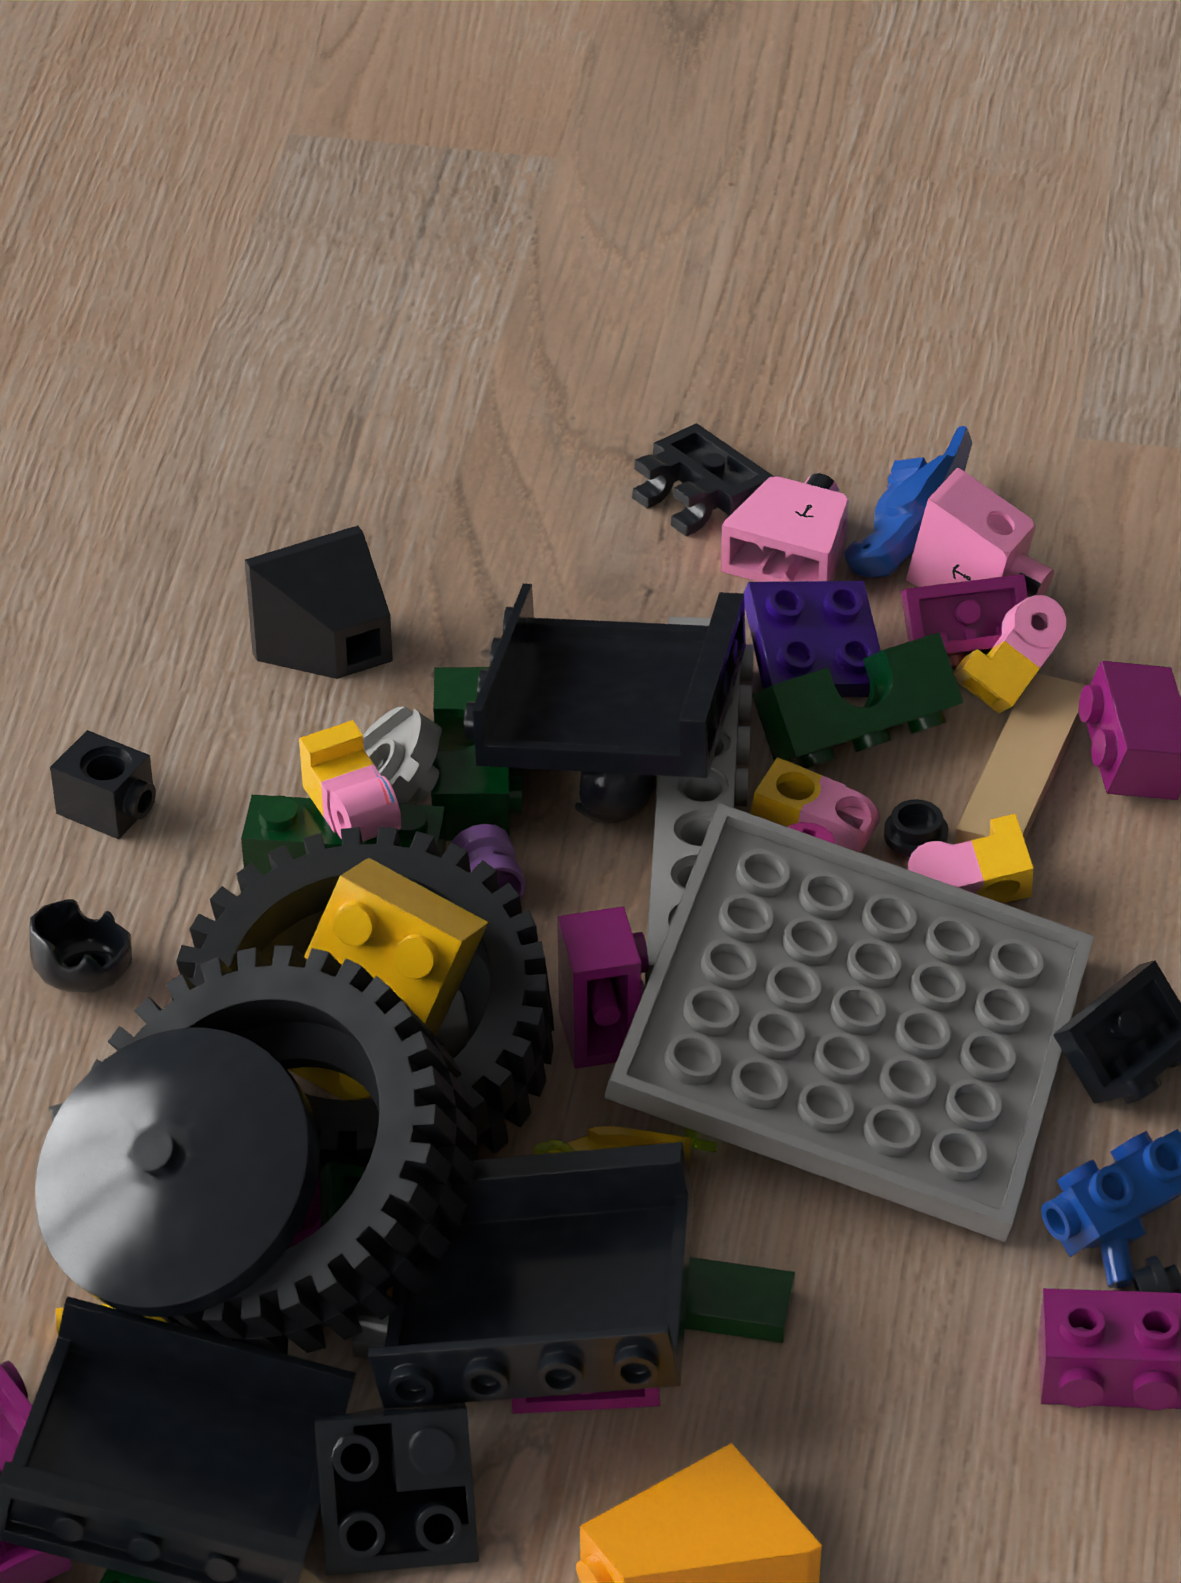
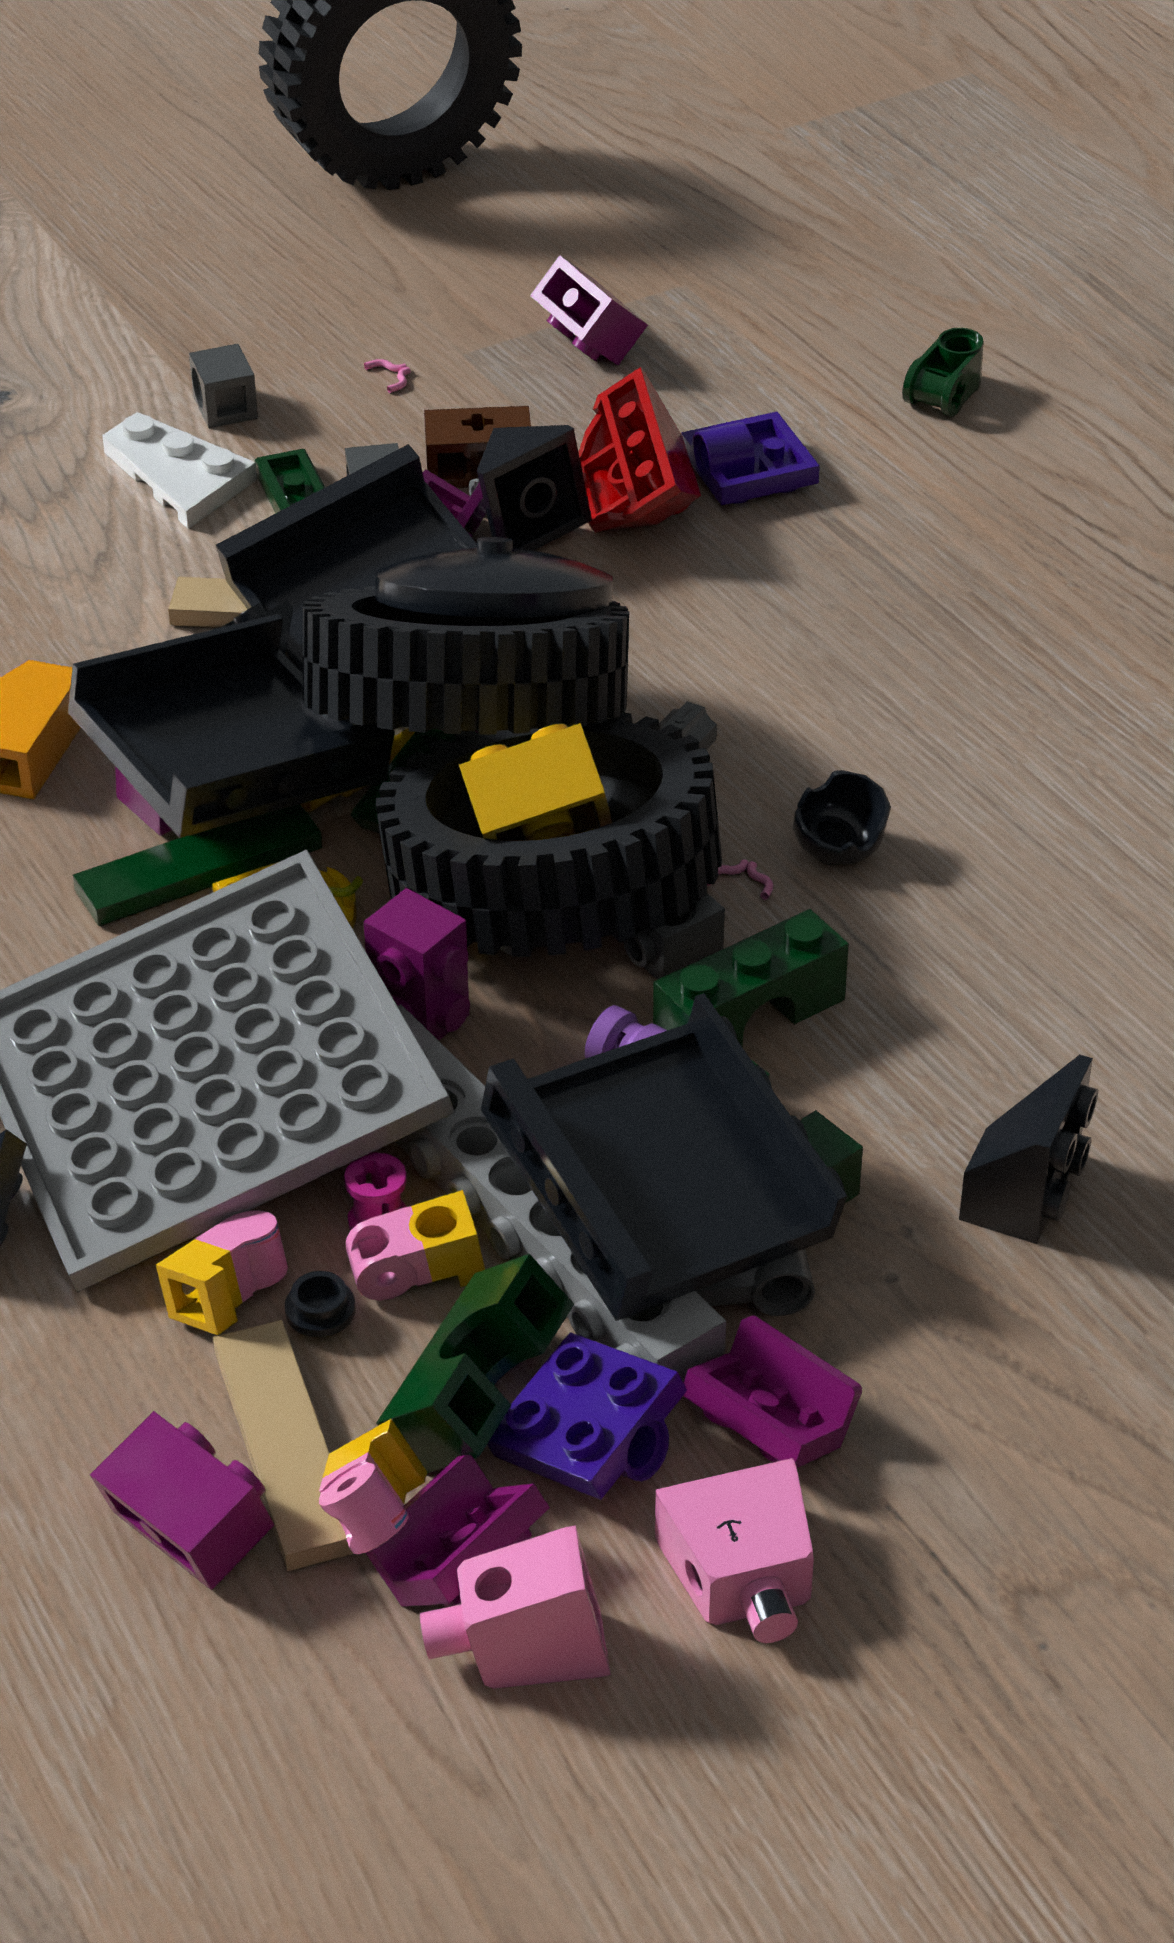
camera: 140 degrees right, 0 degrees up
black brick [50,730,156,840] -> none
leg [299,720,402,843] -> none
light grey plate [363,706,442,804] -> none
black plate [632,423,775,536] -> none
blue animal [844,426,973,578] -> none
none -> magenta bracket [683,1316,862,1468]

